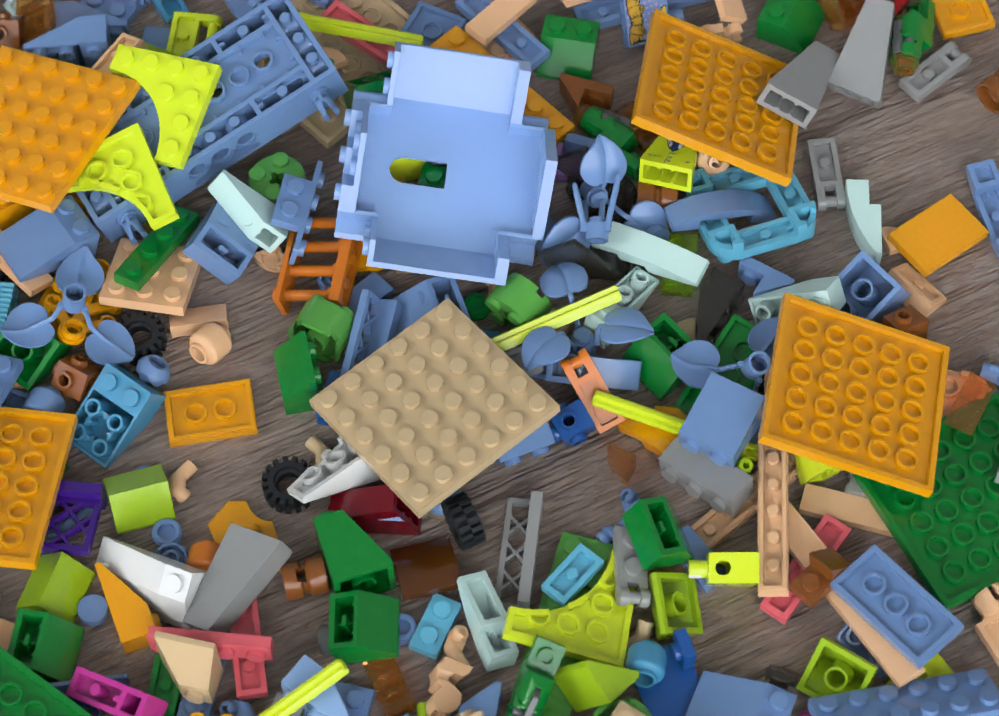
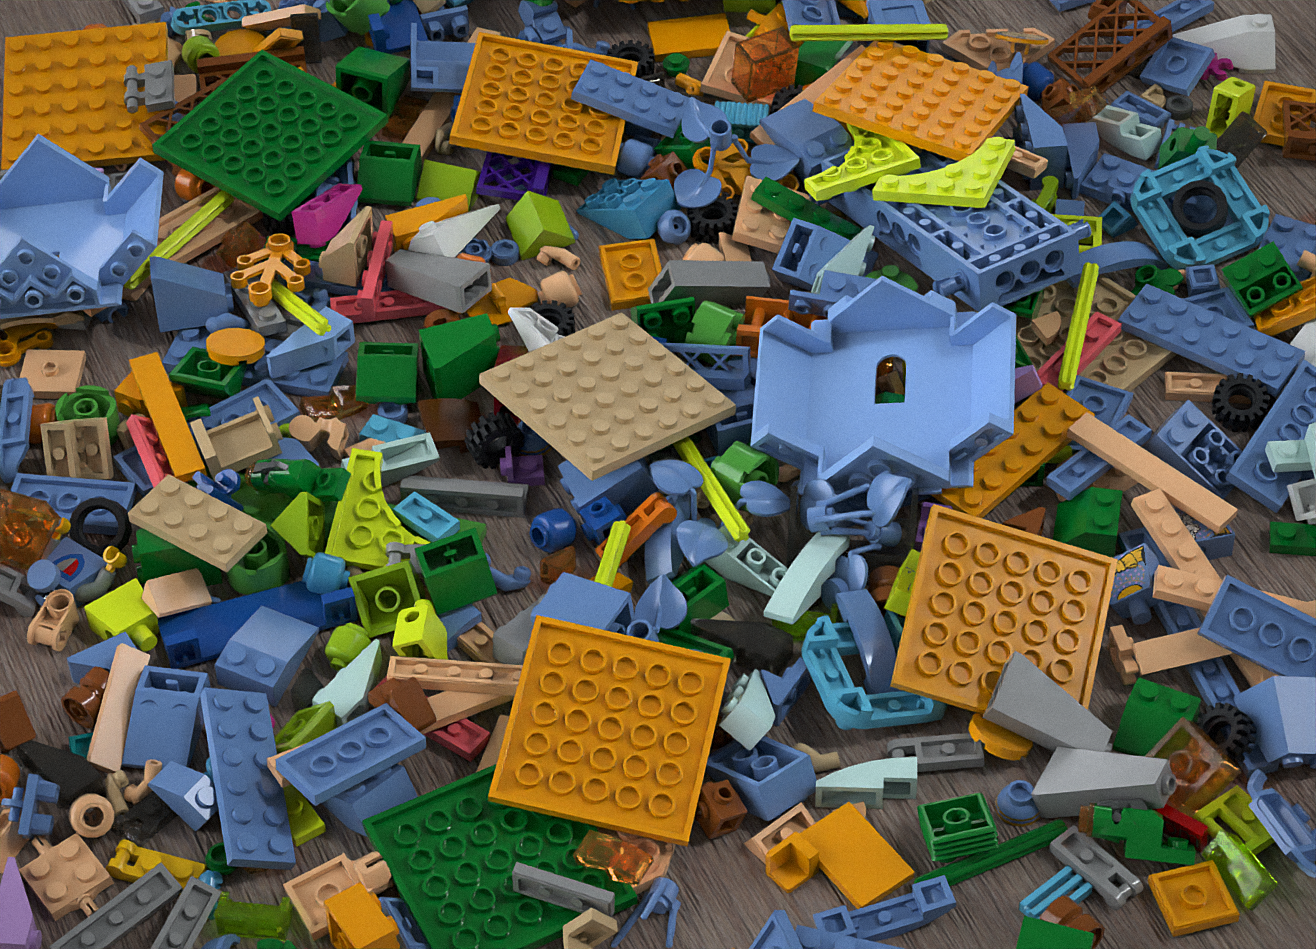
camera: 90 degrees right, 15 degrees down
none -> light aqua slope [312,639,382,728]
none -> lime head [324,623,371,672]
none -> medium lavender bracket [500,446,545,486]
none -> blue head [530,508,577,553]
none -> light nougat head [537,271,582,308]
none -> light grey slope [648,260,770,309]
none -> light orange panel [765,831,819,893]
none -> tan arm [792,743,840,773]
none -> green axle [914,819,1068,886]
none -> green brick [917,792,999,863]
none -> light orange tile [968,713,1033,761]
none -> medium blue piece [995,780,1040,827]
none -> medium azure tile [1019,865,1093,919]

